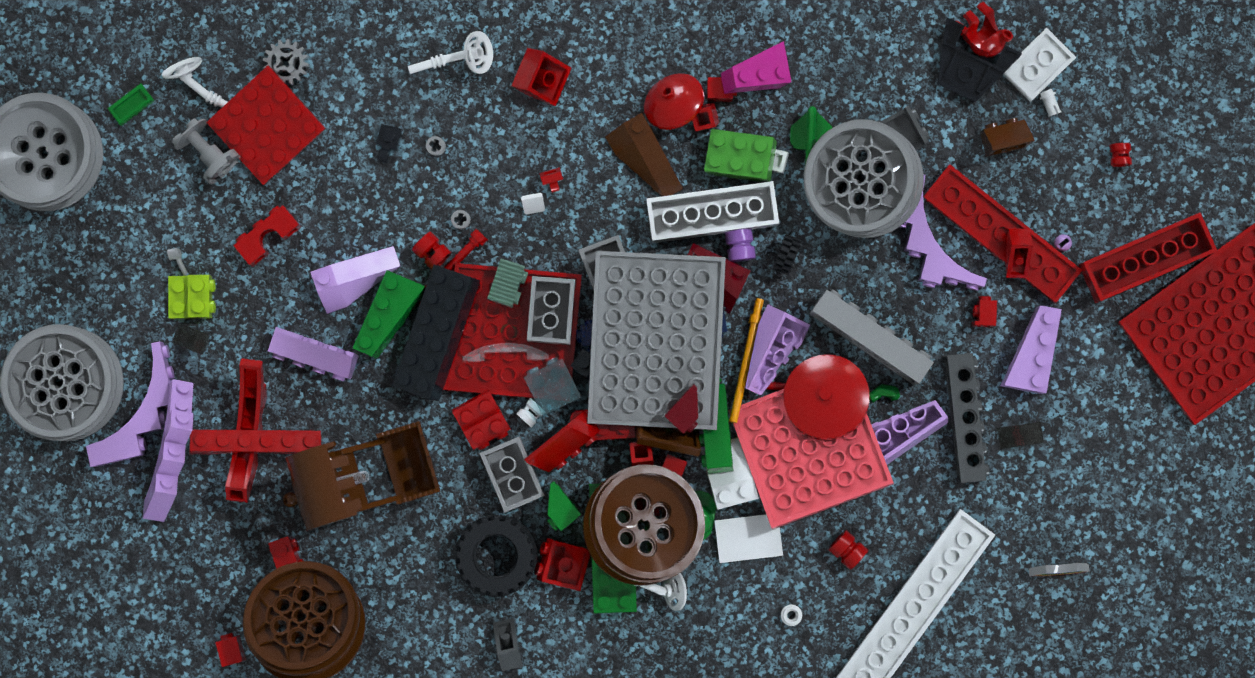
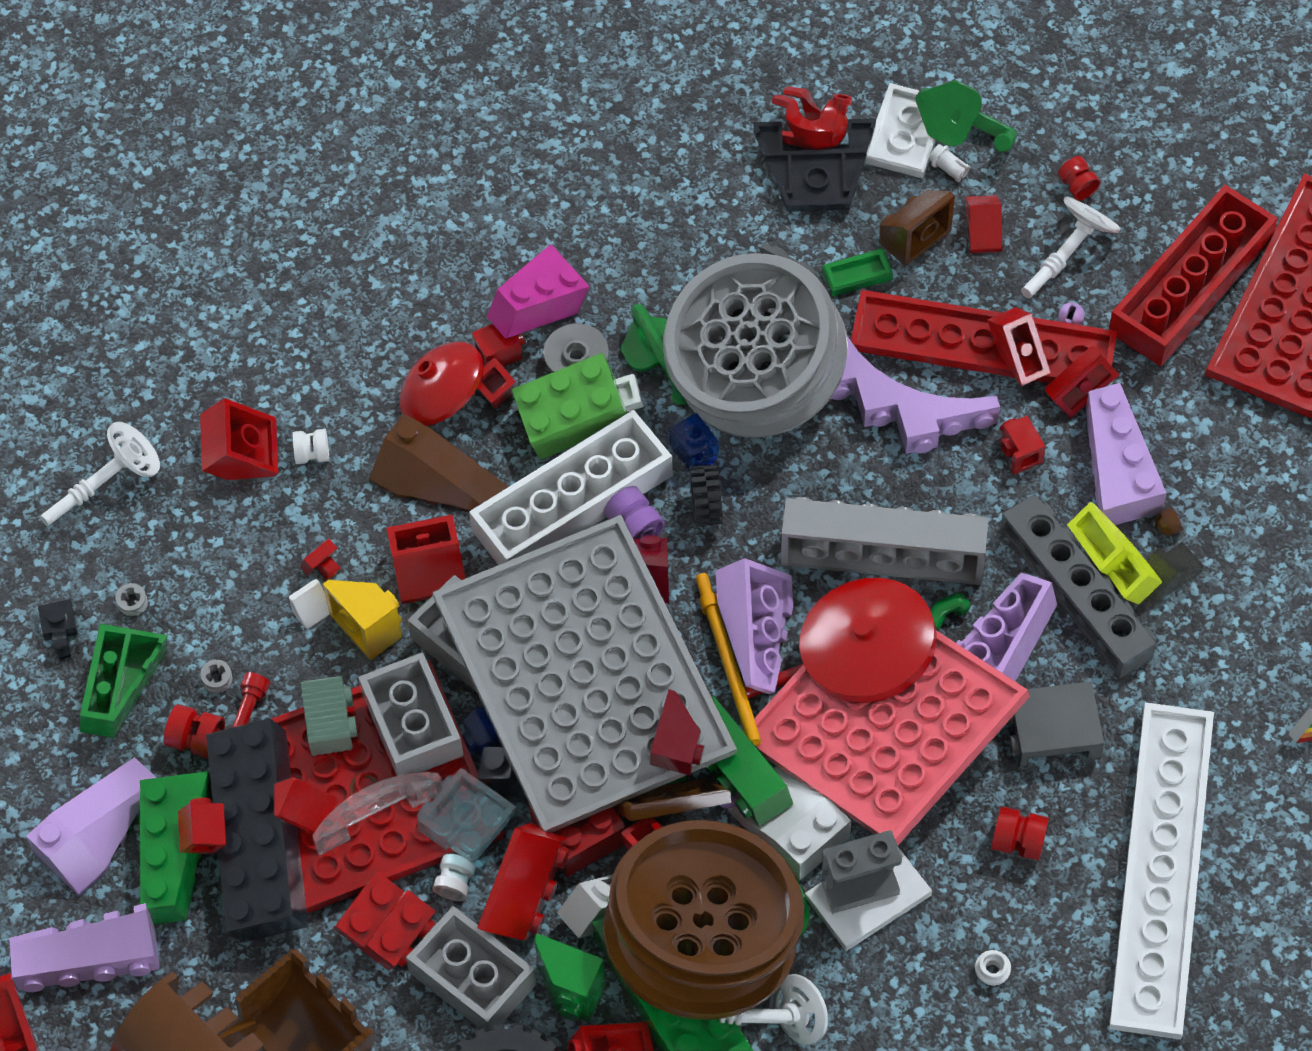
camera: 25 degrees left, 25 degrees down
none -> green wedge [80,624,168,738]
none -> red brick [178,798,226,853]
none -> red slope [274,778,338,838]
none -> white wheel [293,429,329,464]
none -> yellow slope [323,580,402,661]
none -> red slope [386,515,465,604]
none -> light grey dish [544,323,609,372]
none -> white slope [557,875,613,938]
none -> clear blue brick [669,413,719,471]
none -> dark grey panel [821,830,902,914]
none -> green tile [822,248,893,297]
none -> green piece [915,80,1018,152]
none -> red slope [965,195,1002,253]
none -> dark grey panel [1006,681,1104,767]
none -> white dish [1021,197,1121,298]
none -> red slope [1045,346,1120,419]
none -> neon yellow slope [1067,502,1162,605]
none -> reddish brown hinge [1155,507,1183,536]

